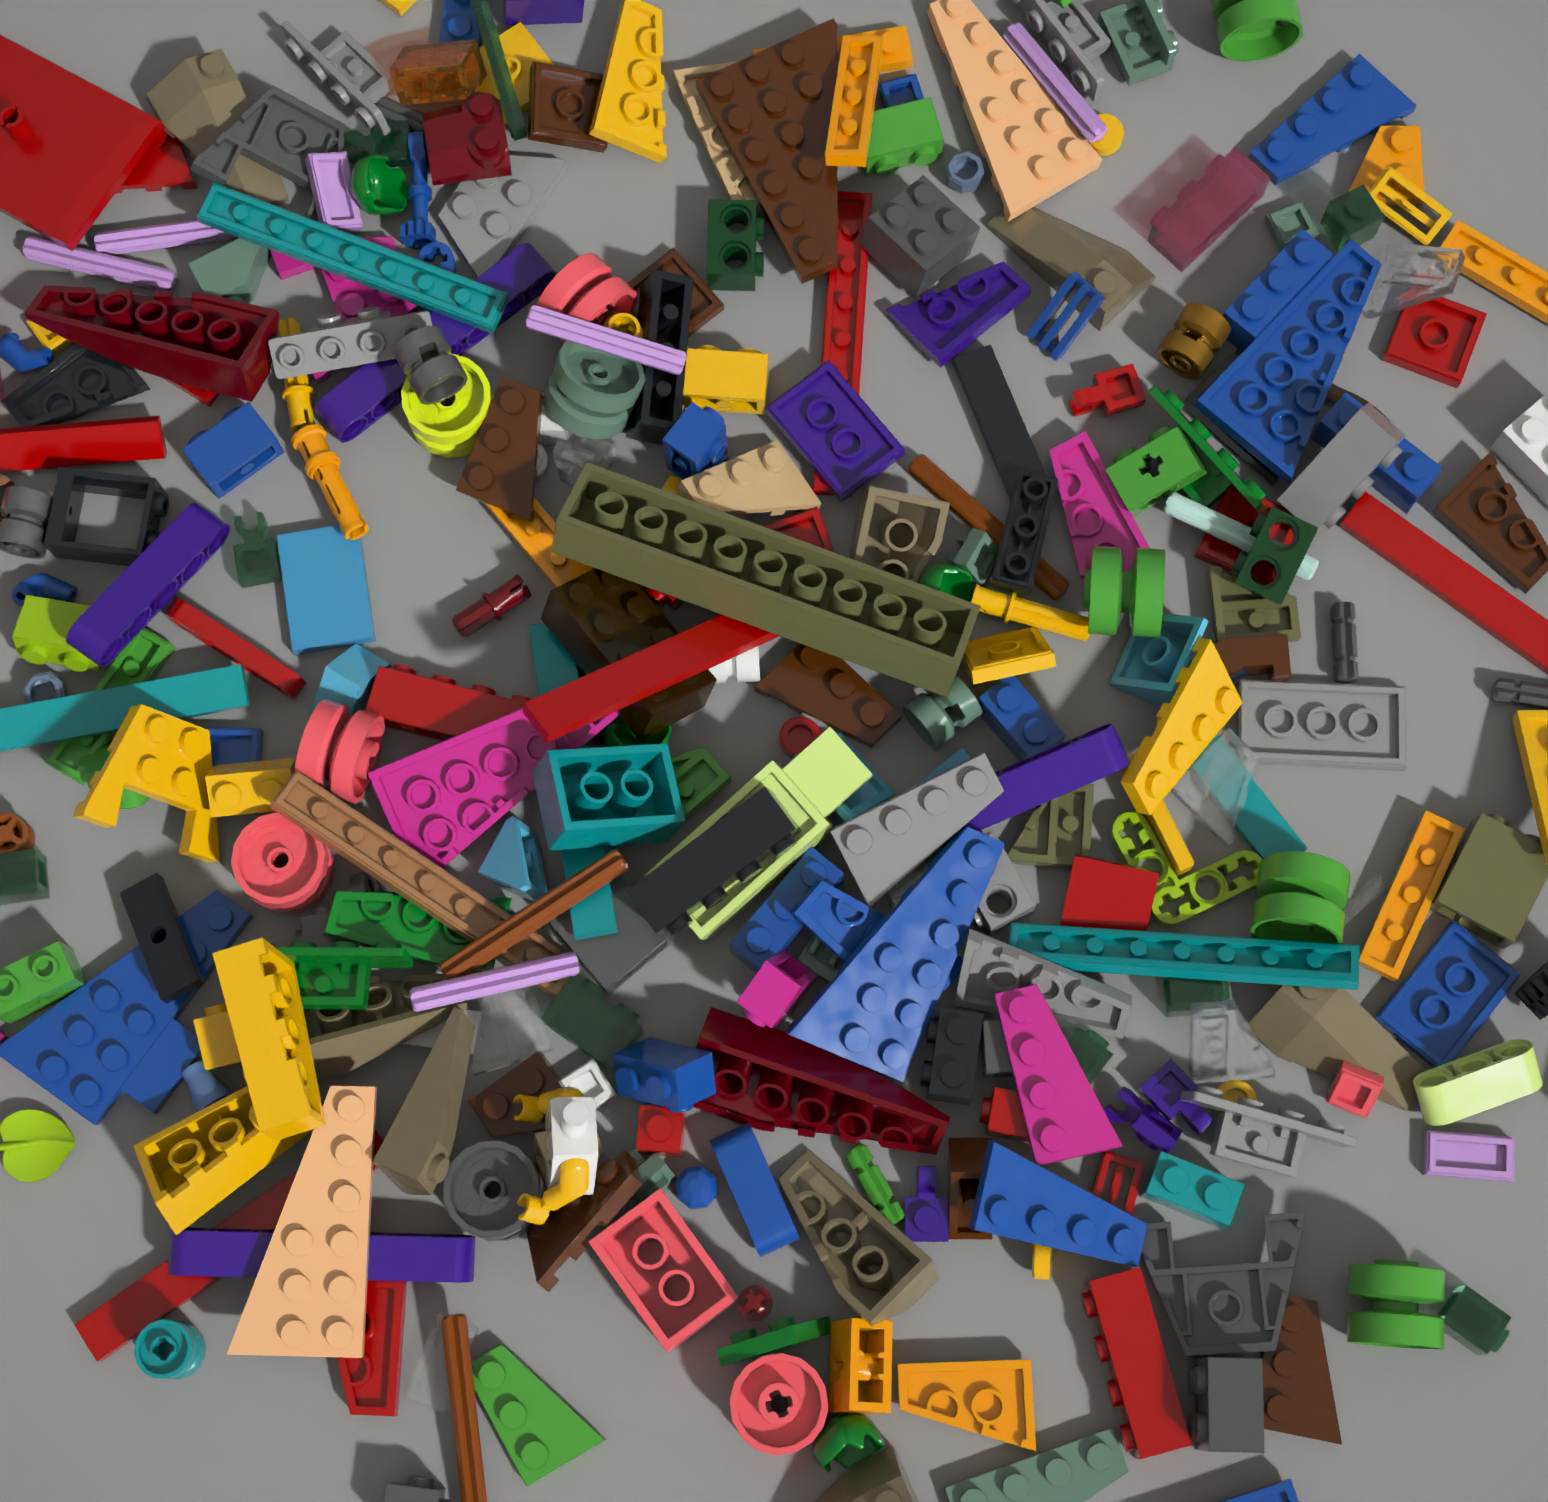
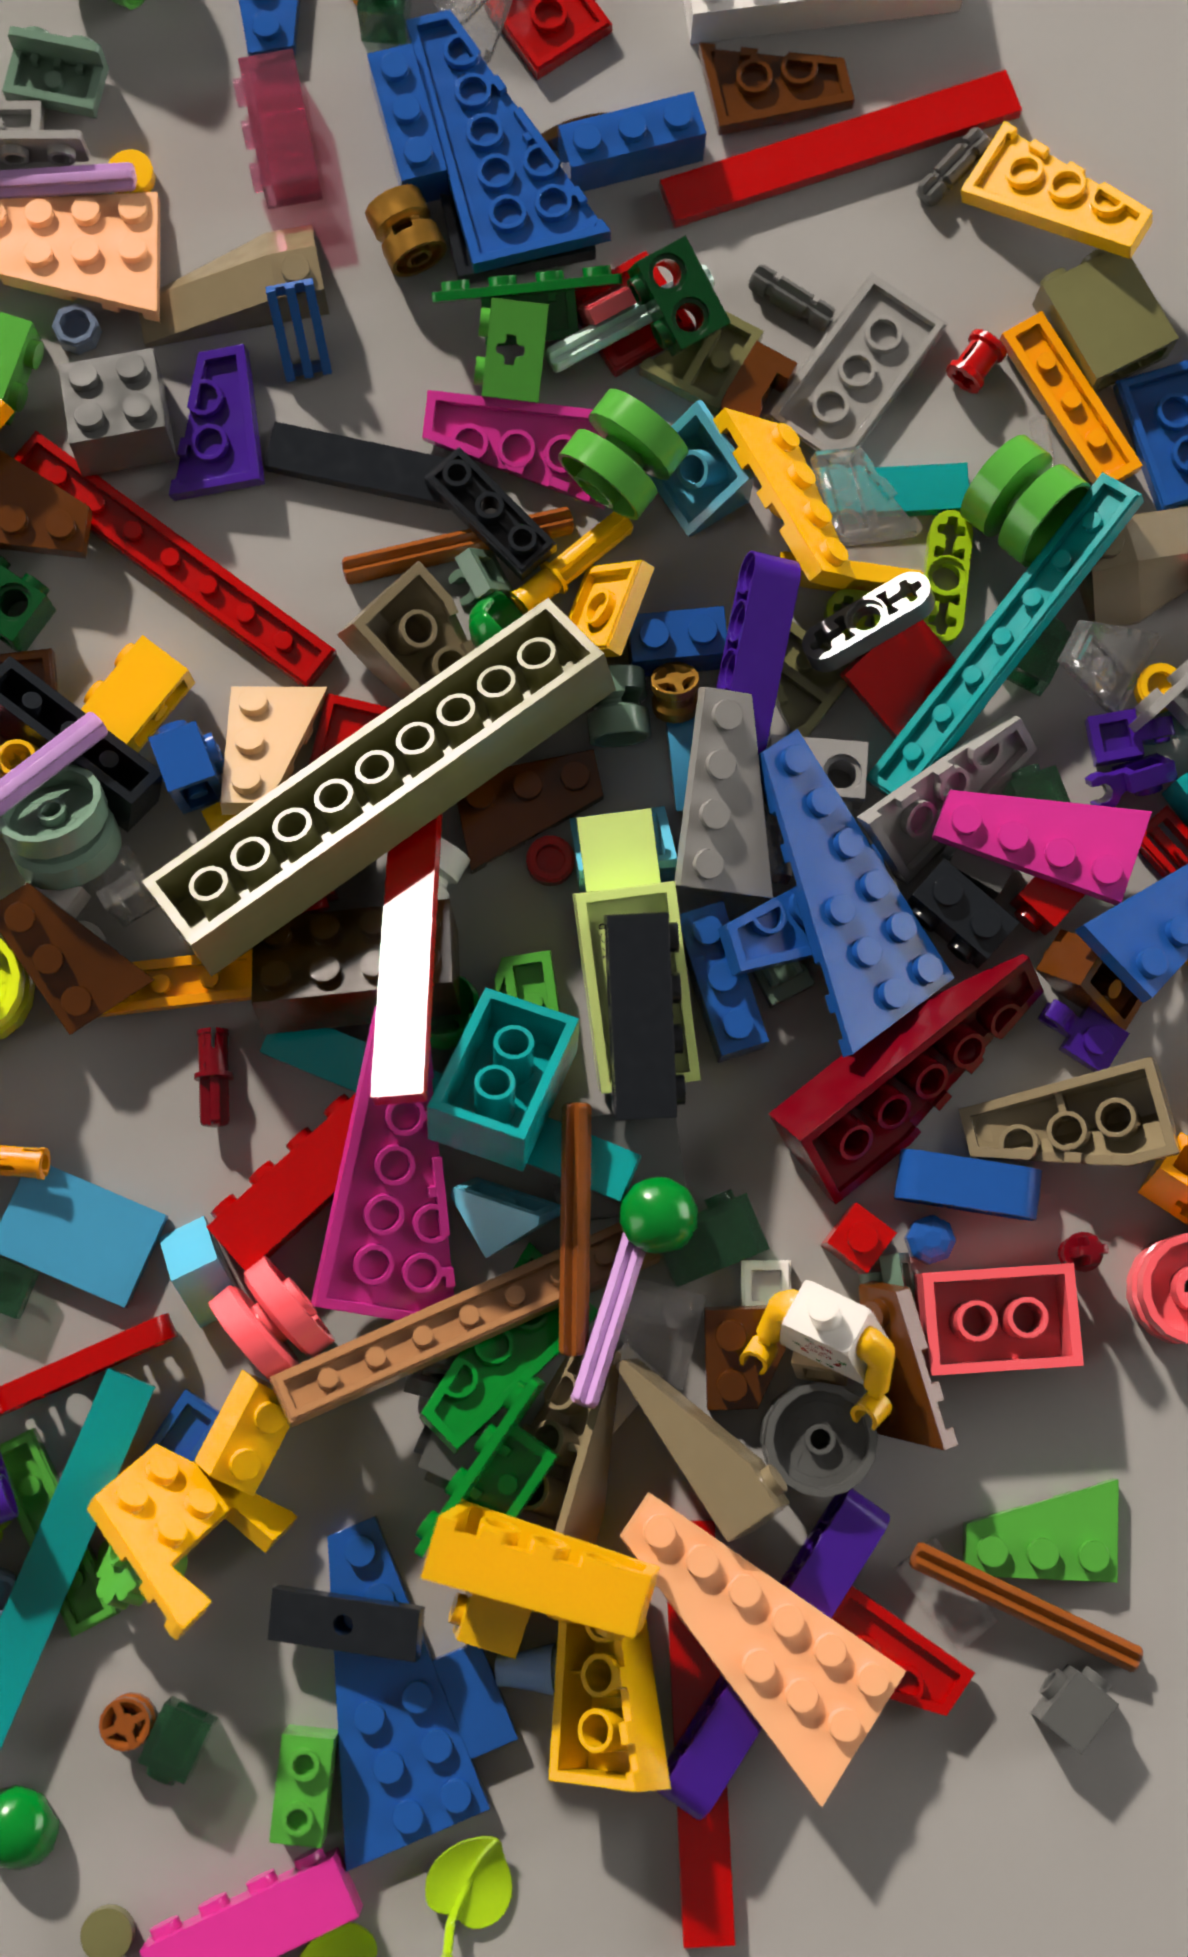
camera: 65 degrees left, 5 degrees up
teal wheel [134,1319,206,1379] -> none
coral wheel [231,812,336,915] -> none
blue brick [613,1037,716,1113] -> none
green wing [716,1316,831,1367] -> none
dark pink brick [737,950,819,1029] -> none
dark purple tile [765,360,905,503] -> none
bright green axle [846,1144,905,1225] -> none
red plate [1069,364,1147,417] -> none
sand green tile [1264,200,1320,252] -> none
light grey brick [1277,403,1406,529] -> none
none -> coral tile [577,286,637,325]
none -> green hair [620,1177,698,1254]
none -> pearl gold wheel [651,662,699,723]
none -> dark grey beam [802,572,935,672]
none -> red bush [945,329,1007,394]

